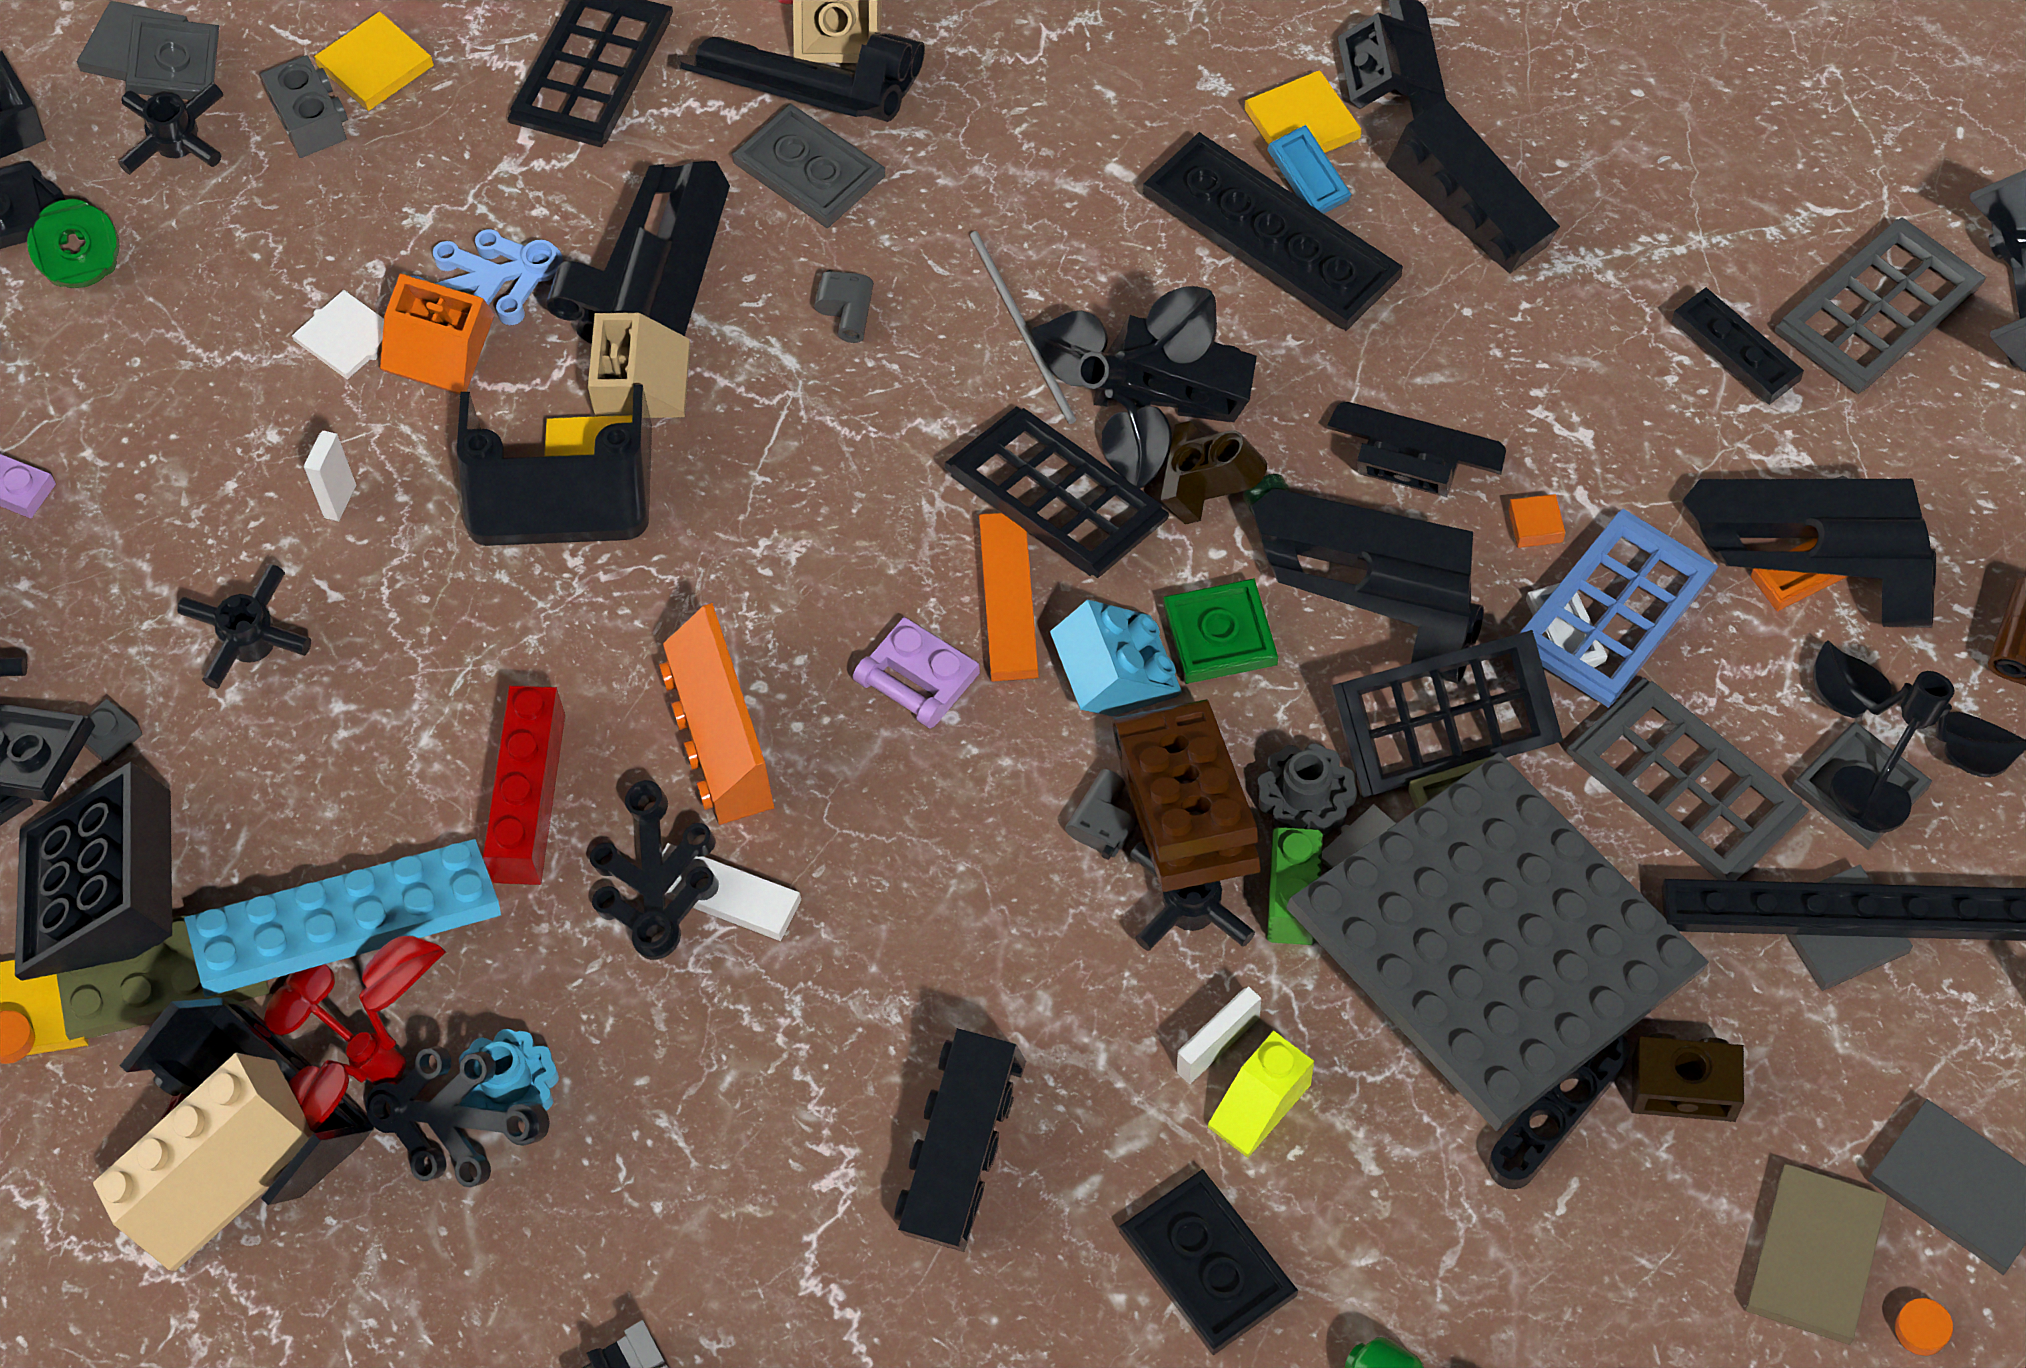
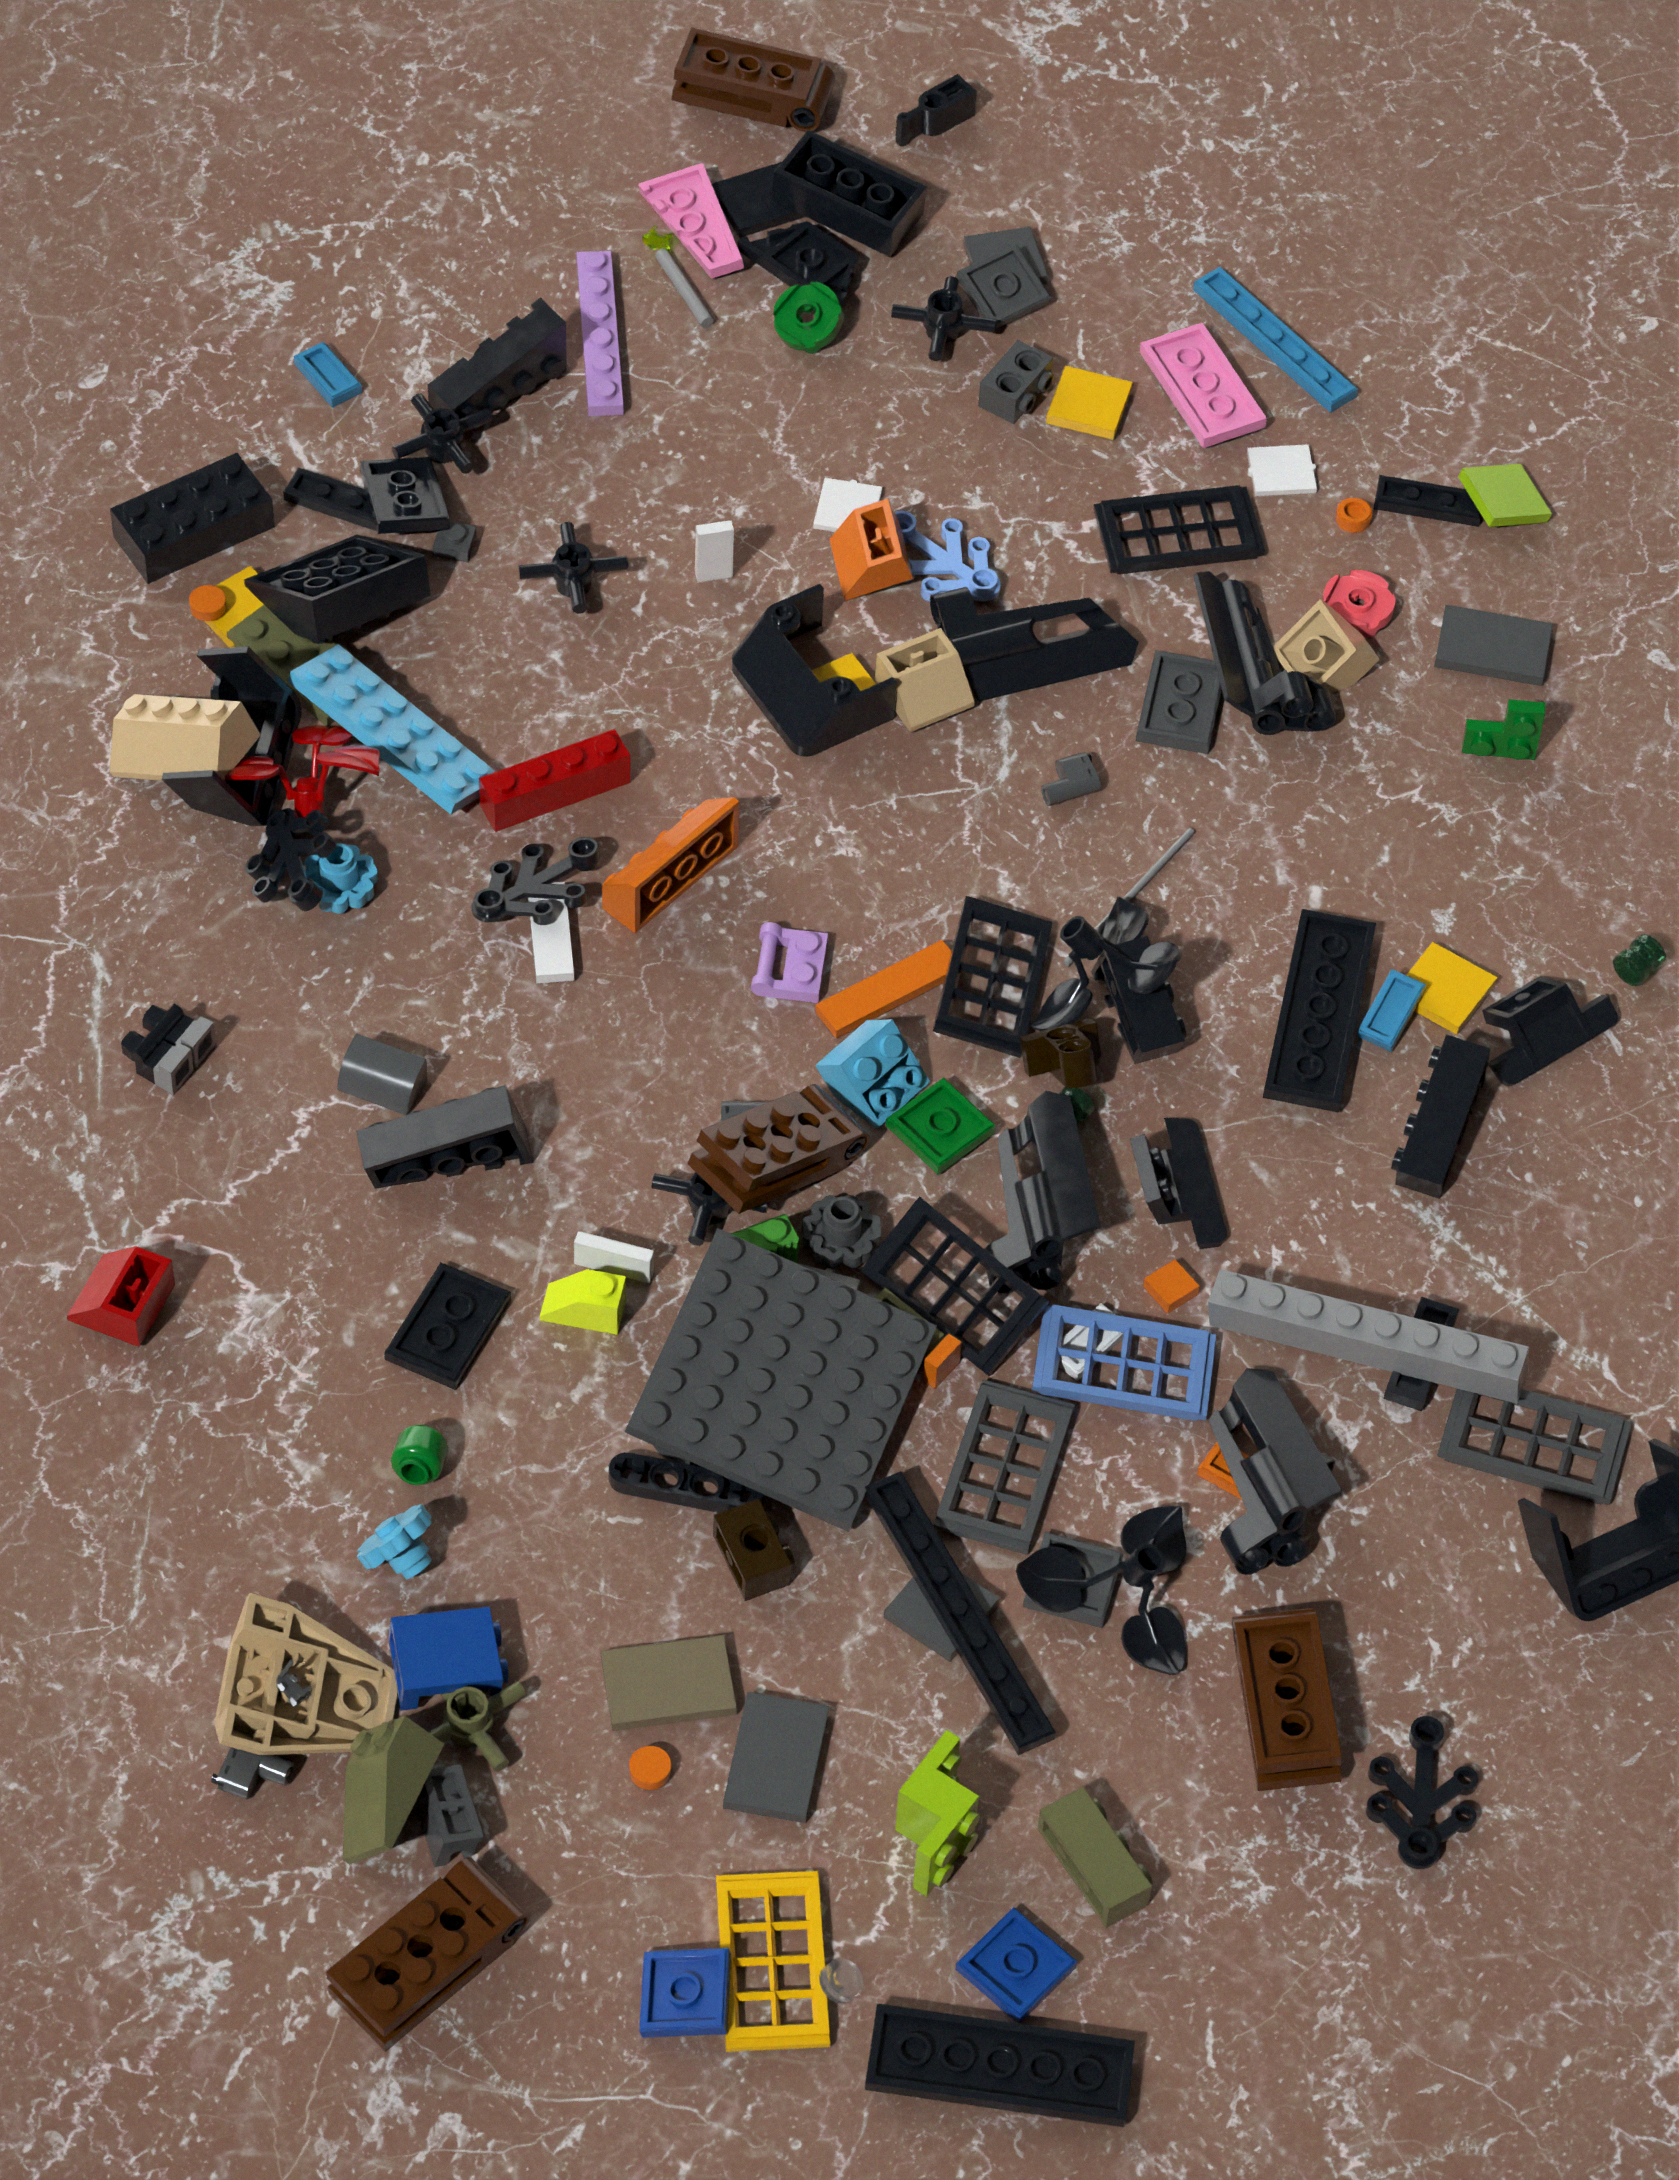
camera: 55 degrees right, 5 degrees down
none -> dark grey brick [337,1033,427,1115]
none -> orange tile [923,1334,962,1389]
none -> light grey brick [1208,1269,1529,1404]

